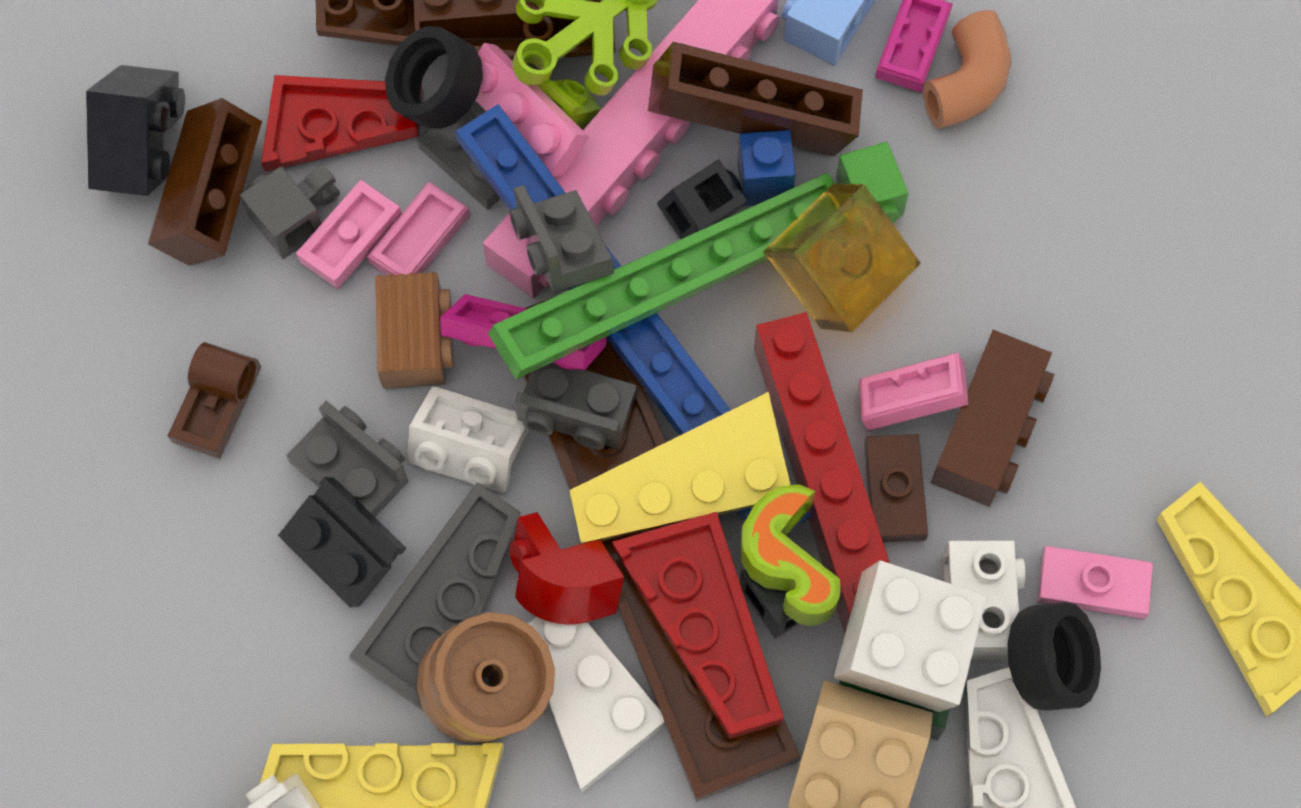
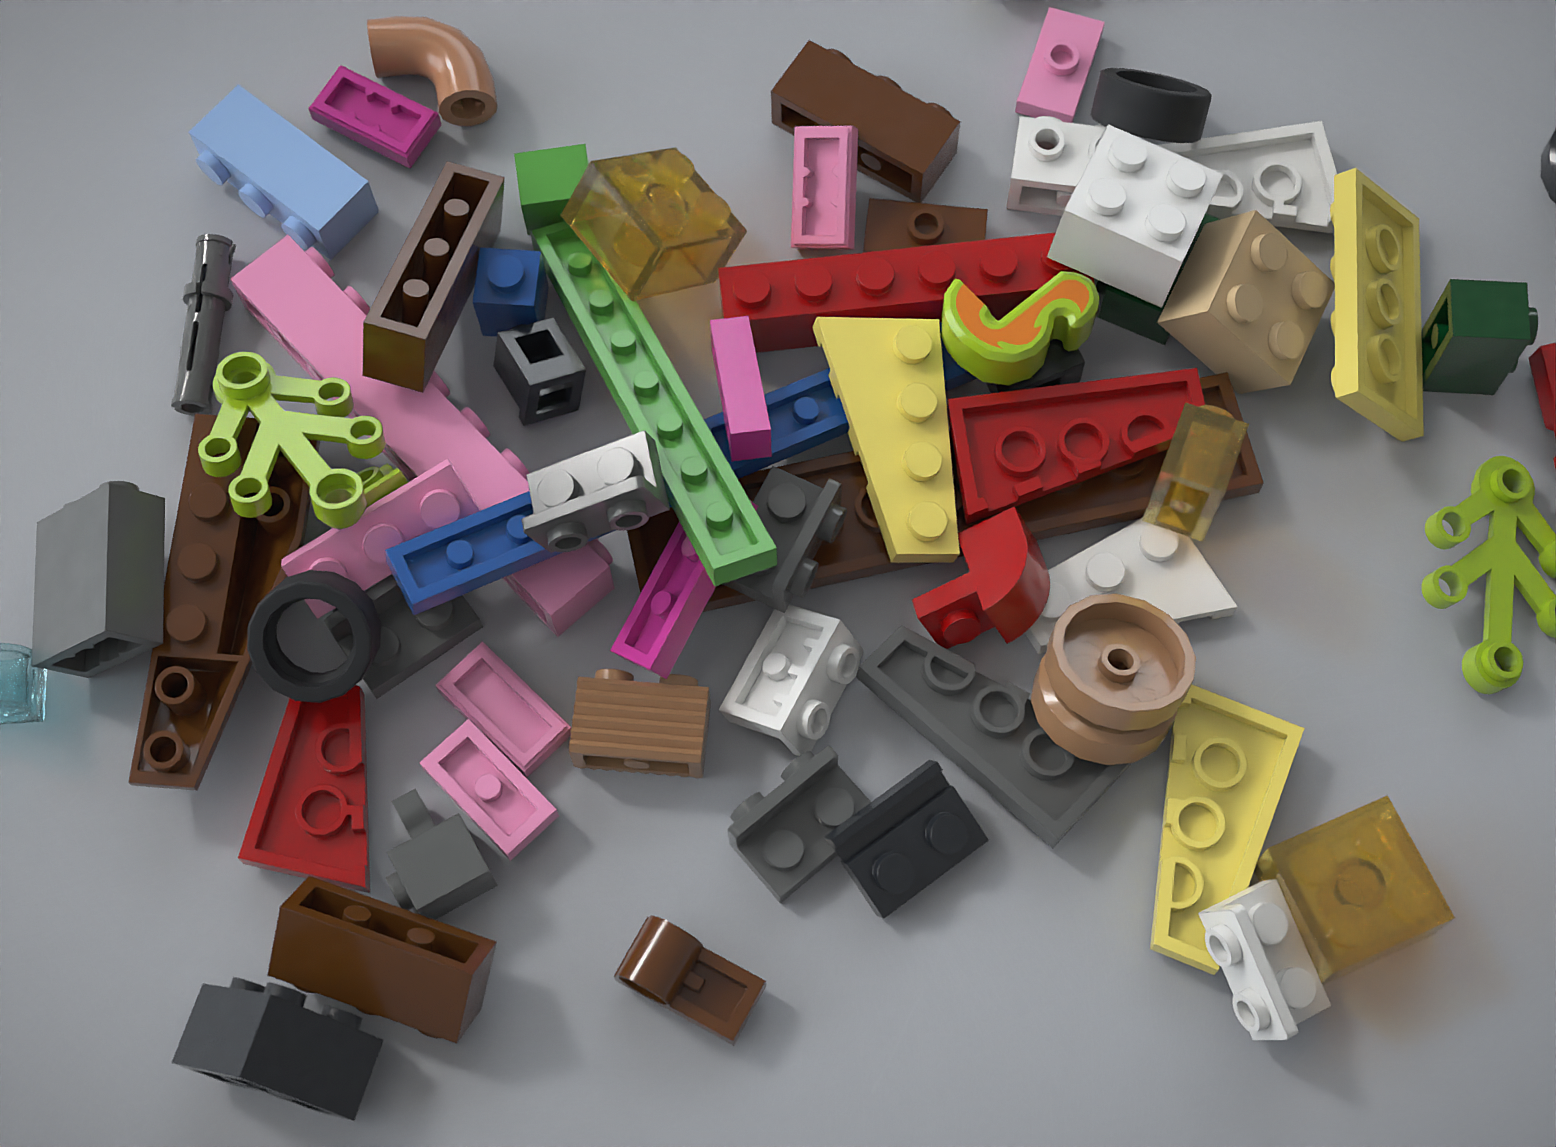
camera: 80 degrees left, 0 degrees up
none -> piece [710,316,772,461]
none -> clear yellow brick [1142,402,1249,542]

